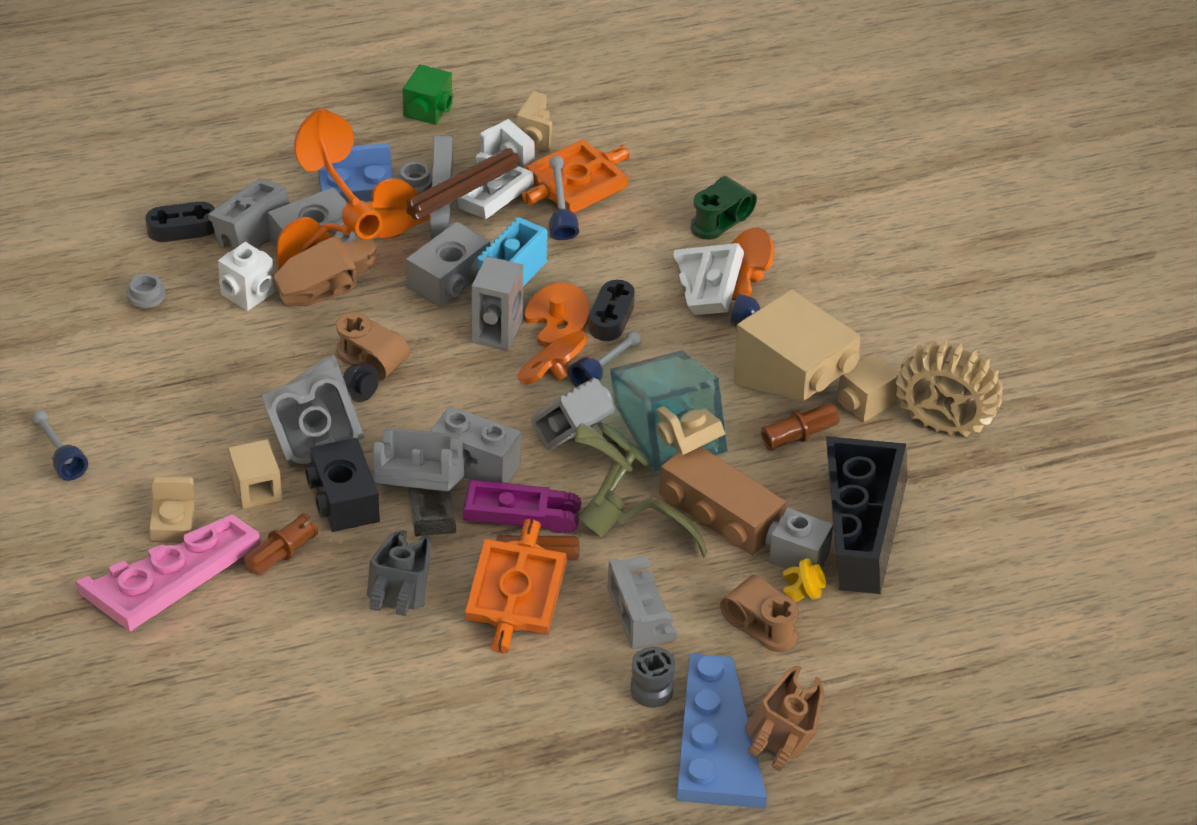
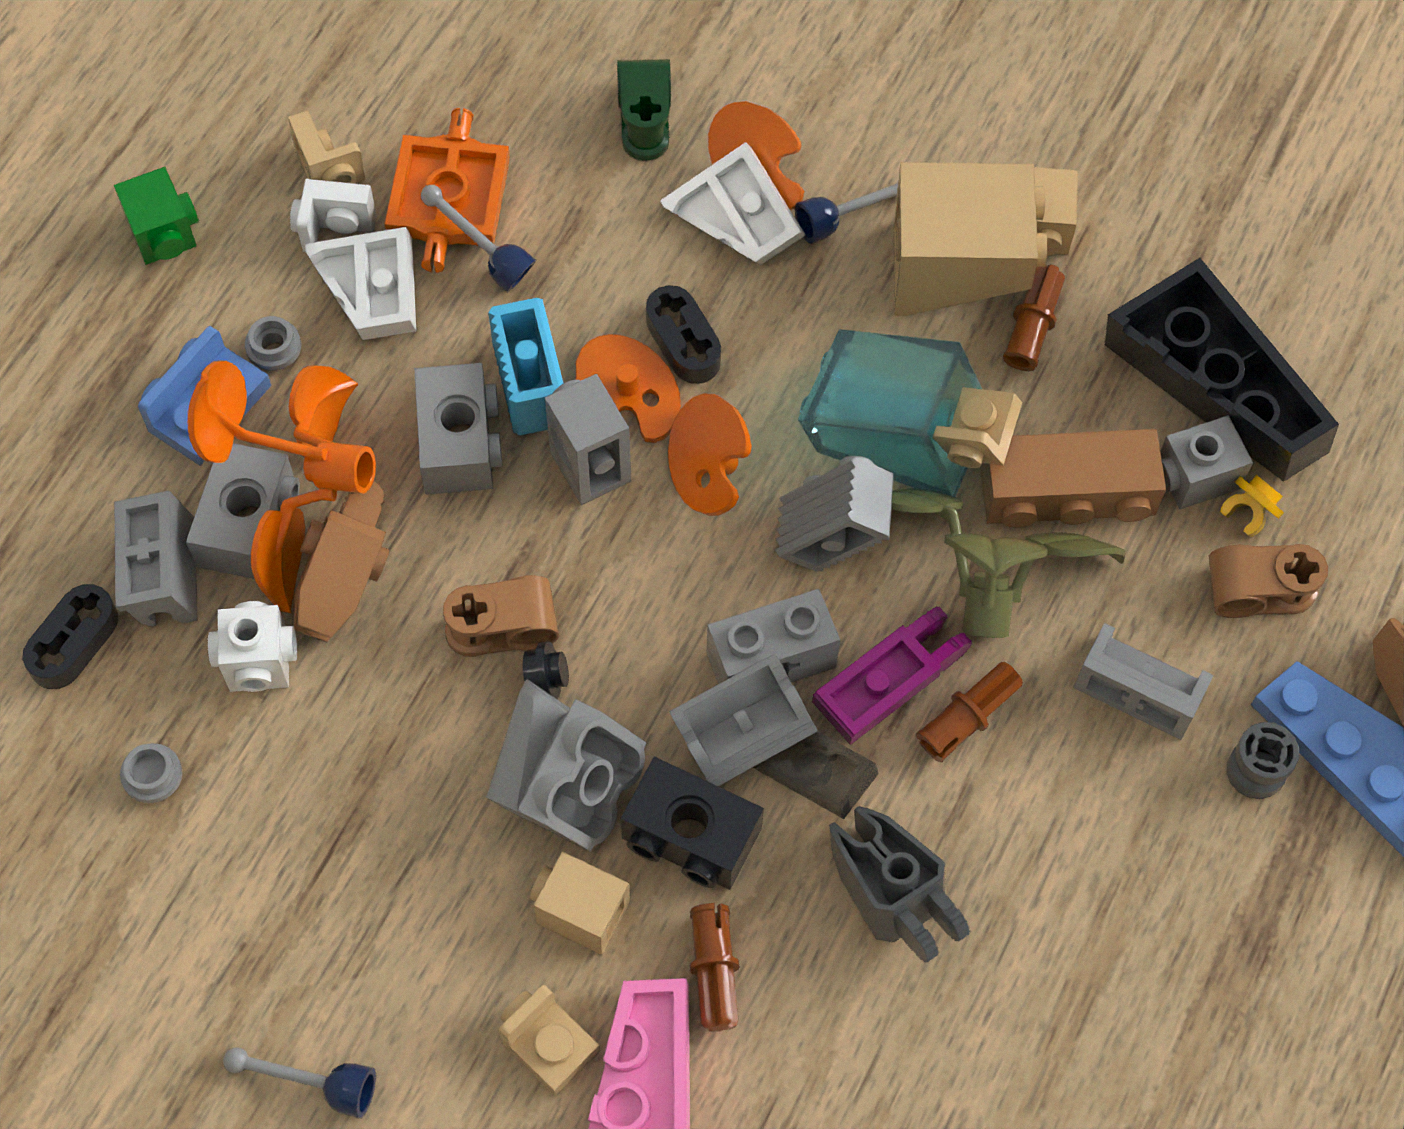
camera: 45 degrees left, 20 degrees up
reddish brown axle [406,148,520,220] -> none
light grey beam [431,135,453,239] -> none
orange plate [465,519,567,653] -> none
dark blue hinge [568,331,641,387] -> none
tan gear [896,339,1003,437] -> none

